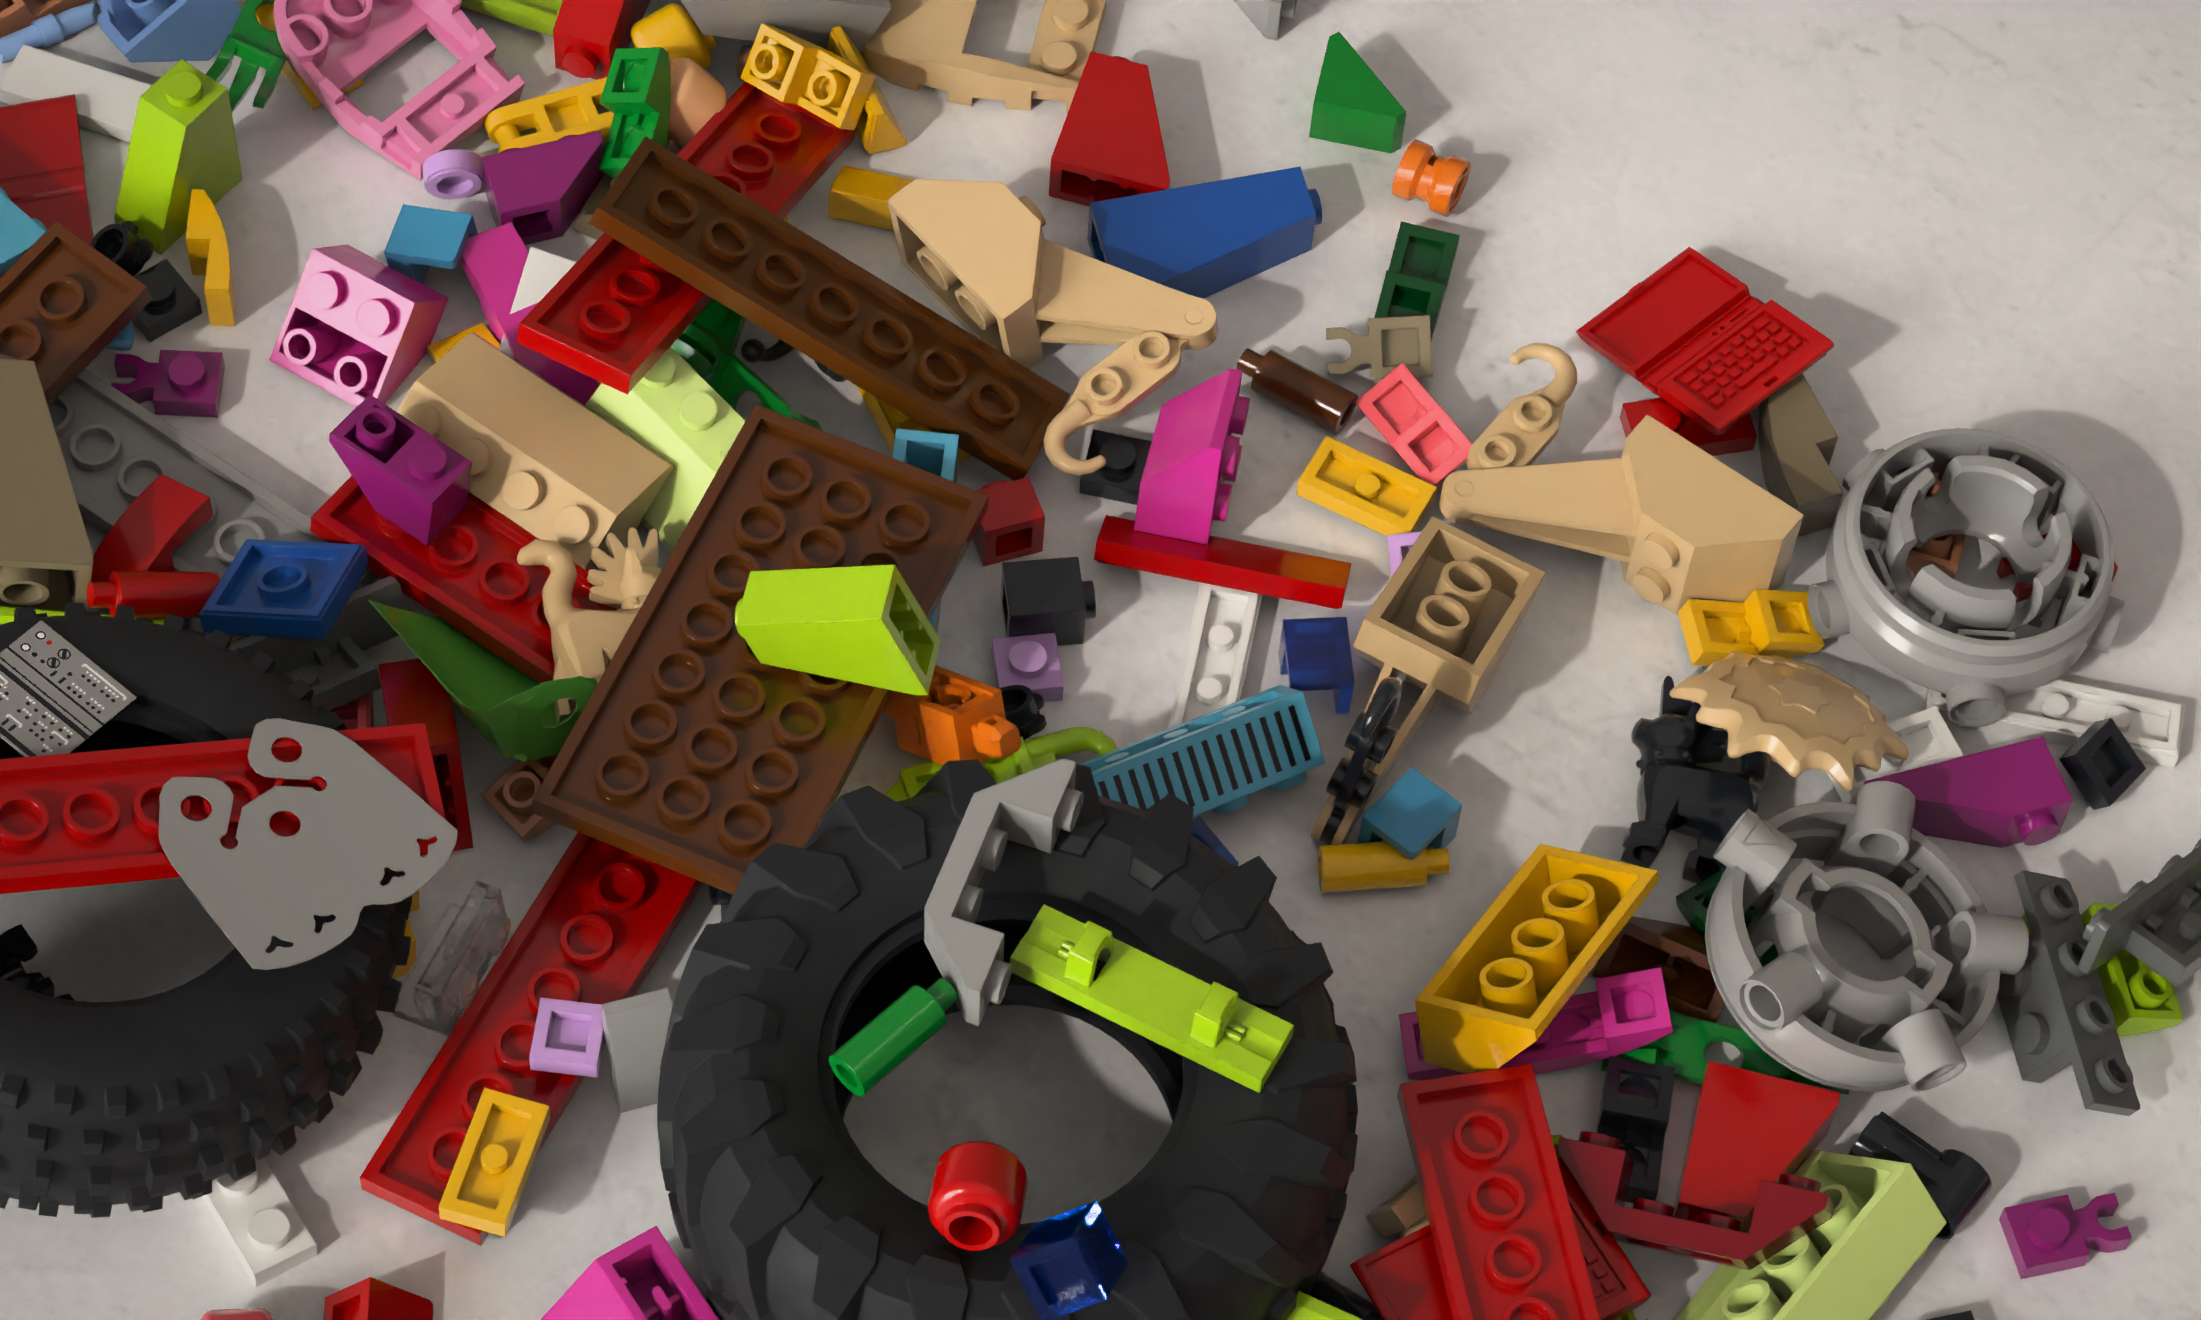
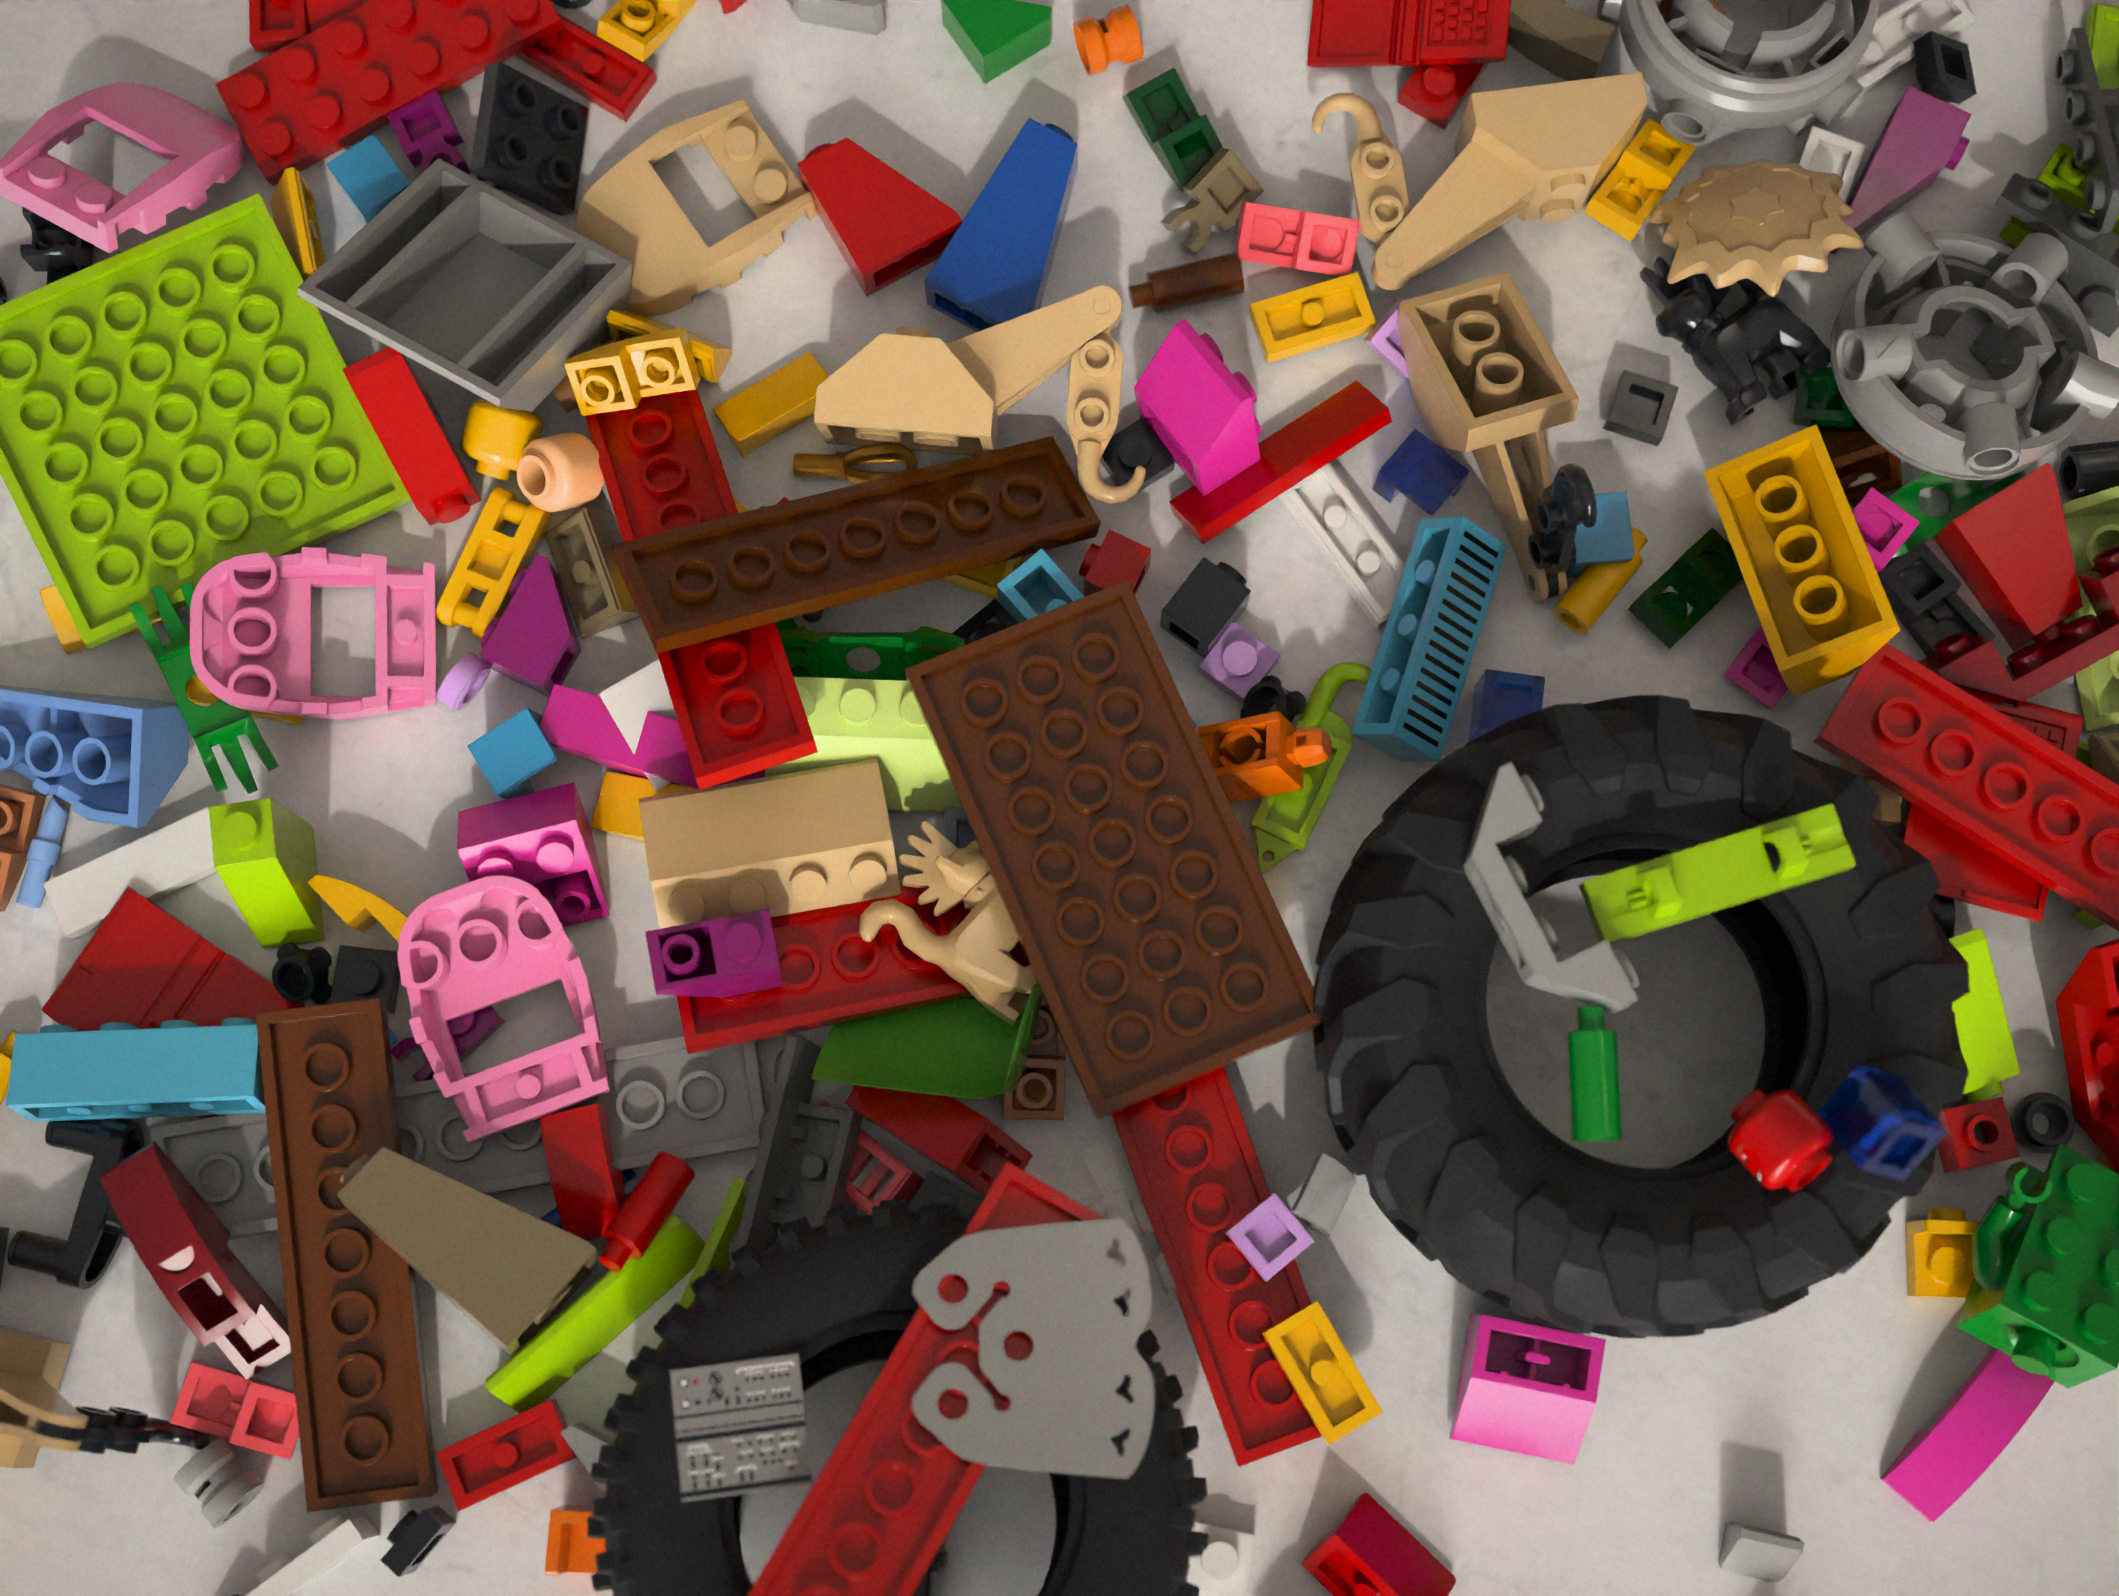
camera: 40 degrees left, 20 degrees up
blue tile [199,539,369,639] -> none
green slope [598,47,671,179] -> none
lime slope [735,564,941,695] -> none
none -> bright pink slope [397,875,611,1143]
none -> pearl gold piece [793,443,918,484]
none -> black plate [1603,370,1679,446]
none -> dark green slope [1628,527,1743,649]

